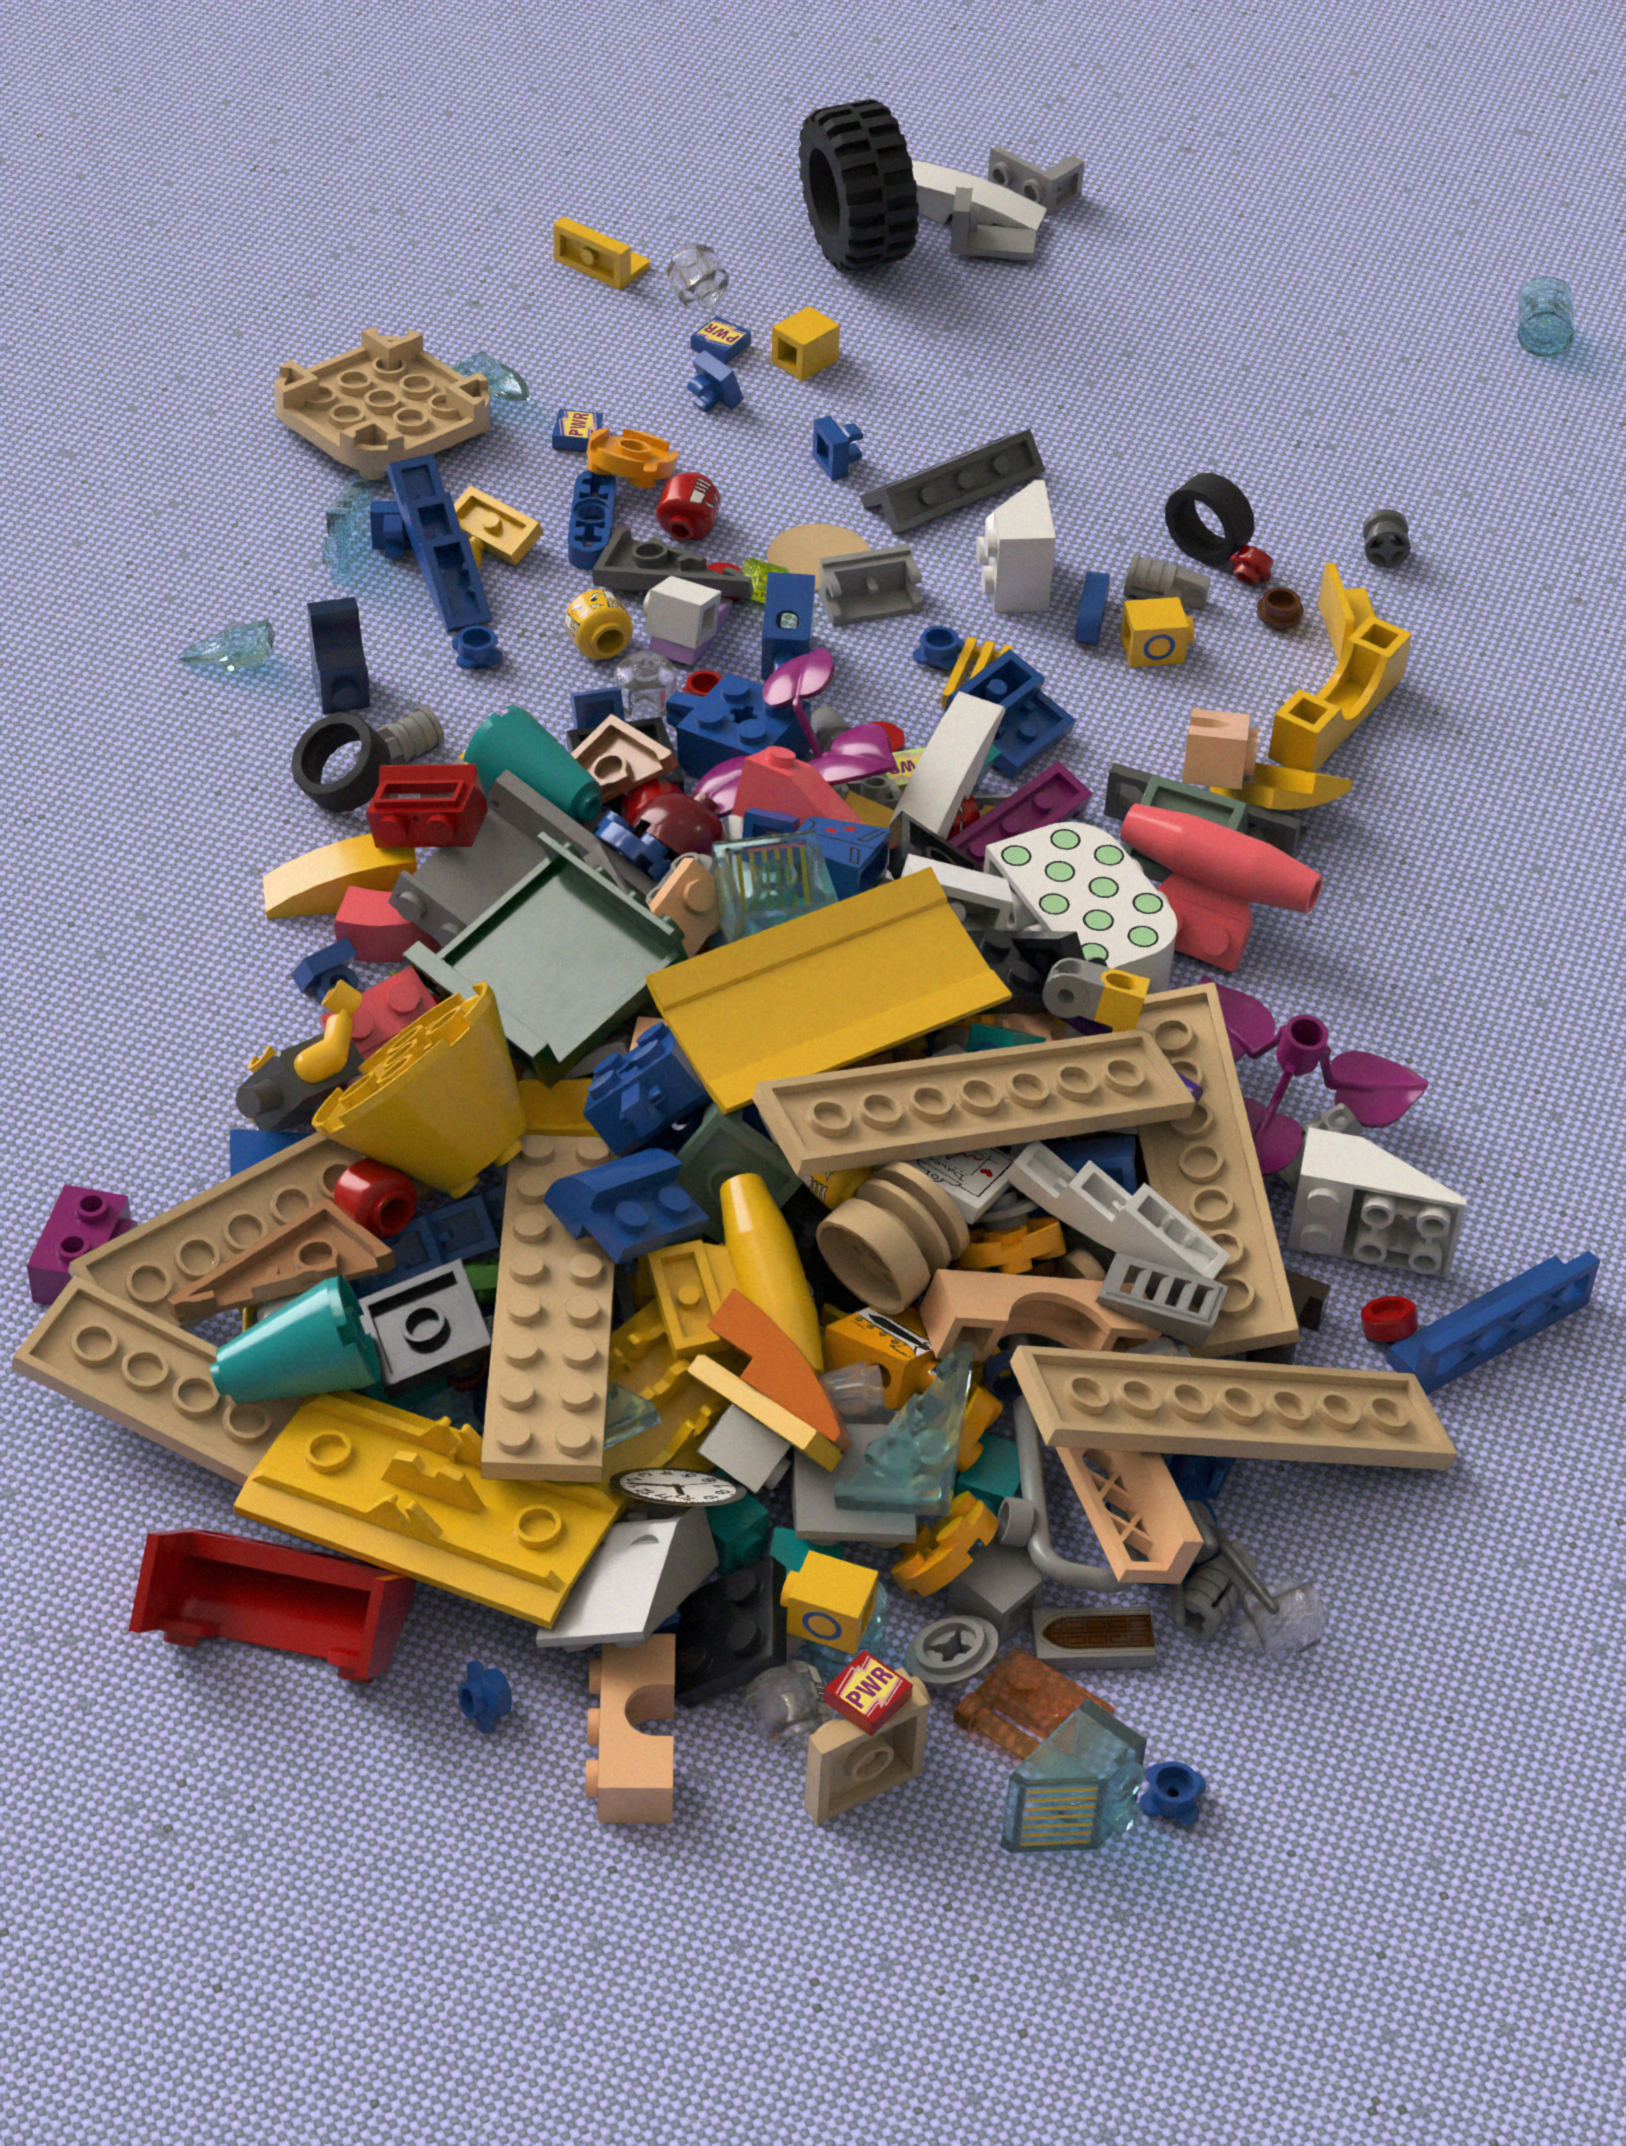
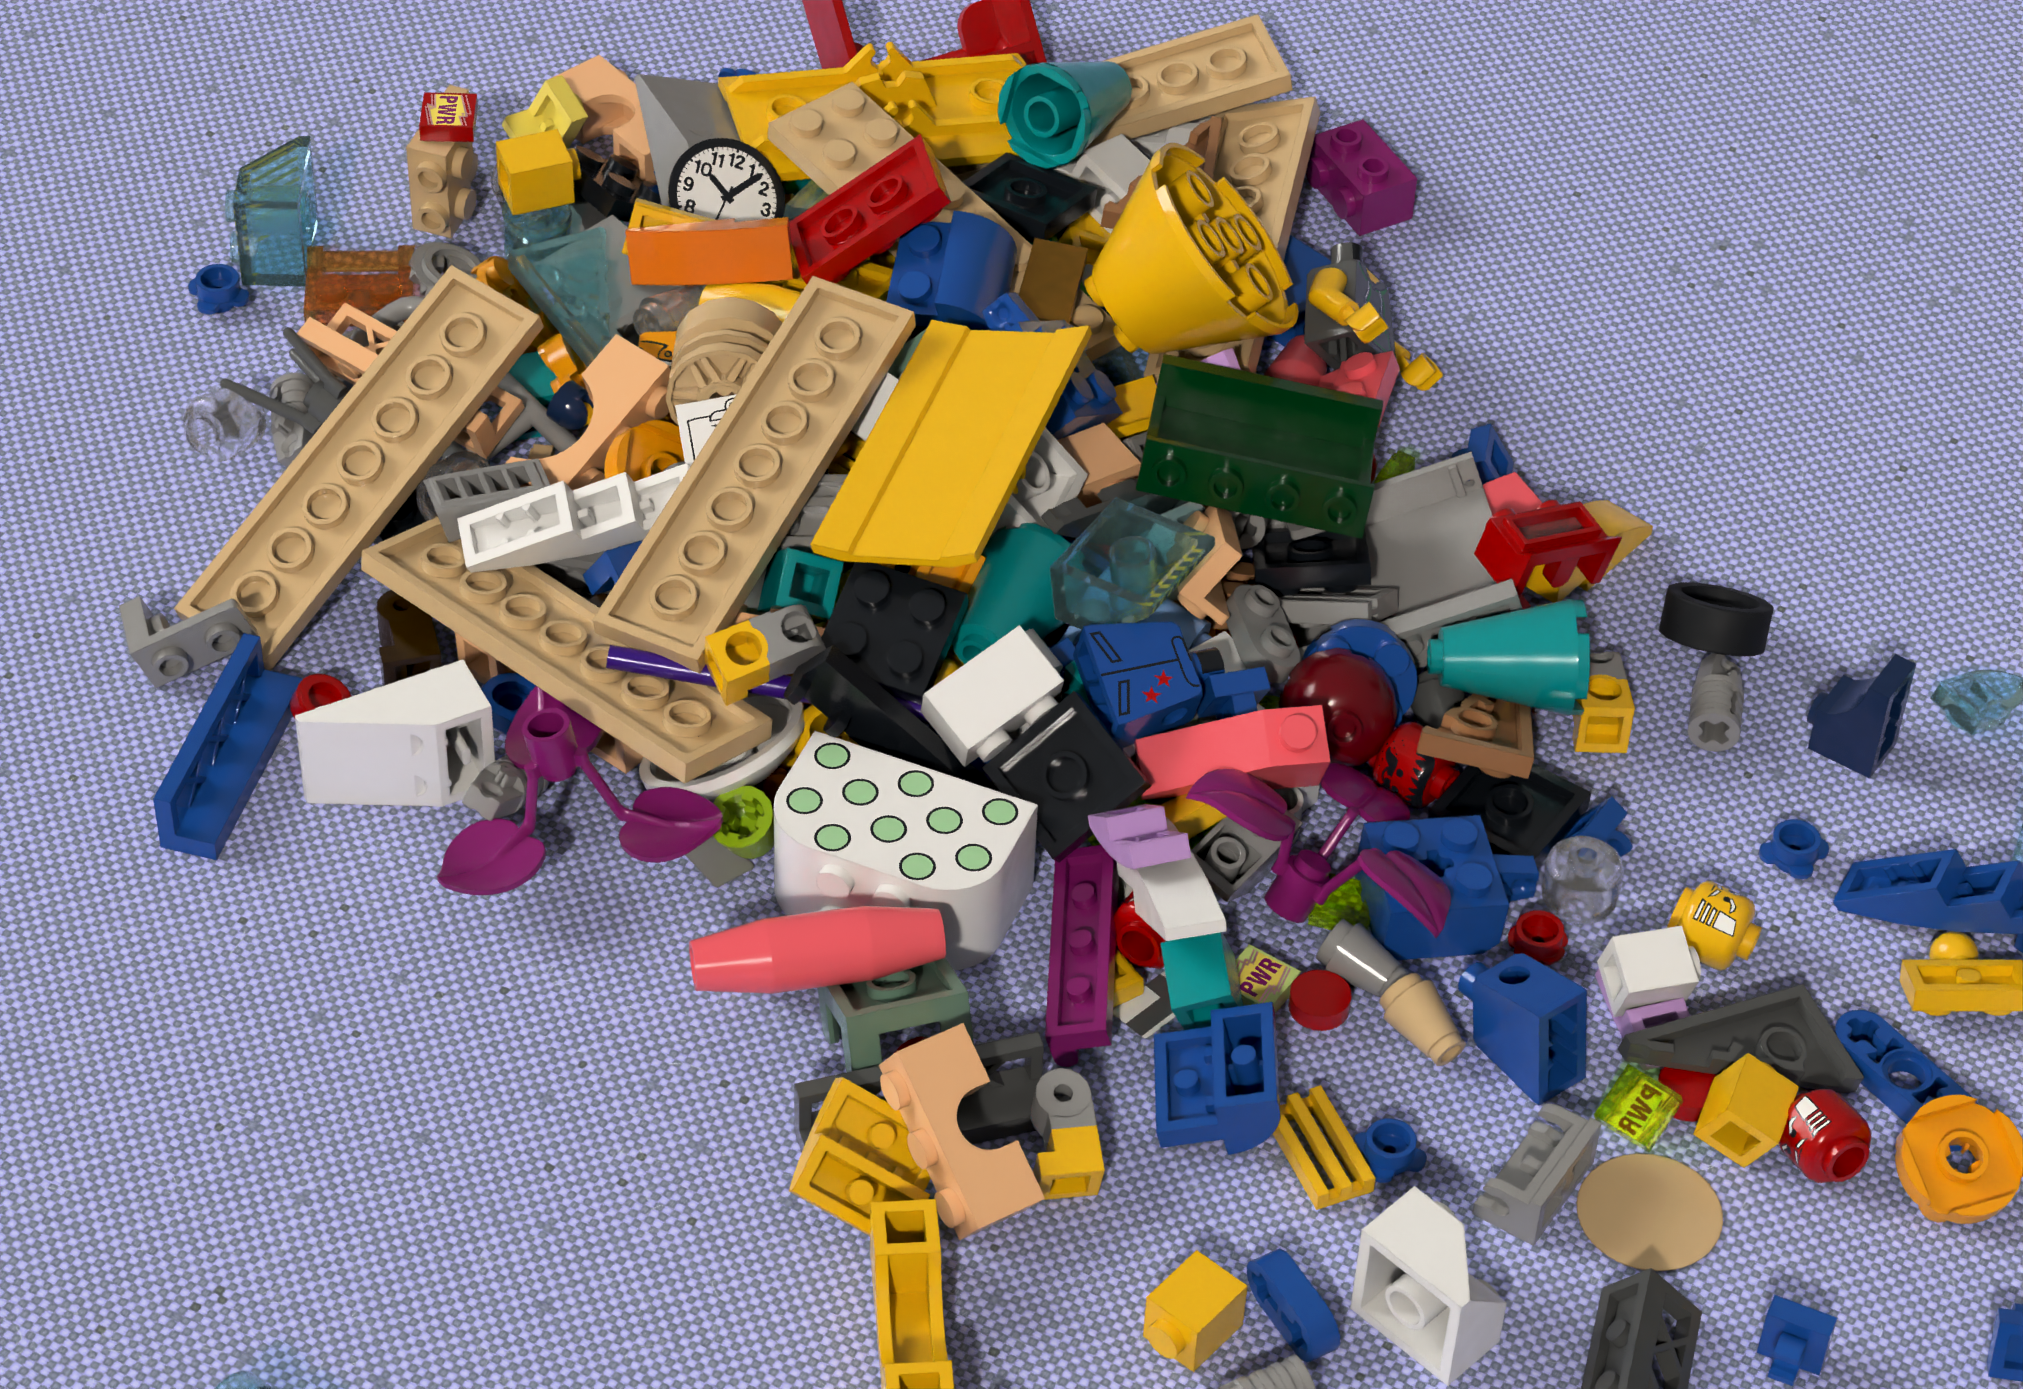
camera: 140 degrees right, 0 degrees up
none -> light grey bracket [119,596,258,688]
none -> light yellow bracket [502,75,588,149]
none -> red plate [789,134,951,284]
none -> pearl gold tile [1019,238,1088,324]
none -> leg [1030,1068,1105,1200]
none -> lavender slope [1088,804,1192,869]
none -> tan cone [1379,973,1466,1066]
none -> yellow brick [1693,1053,1799,1168]

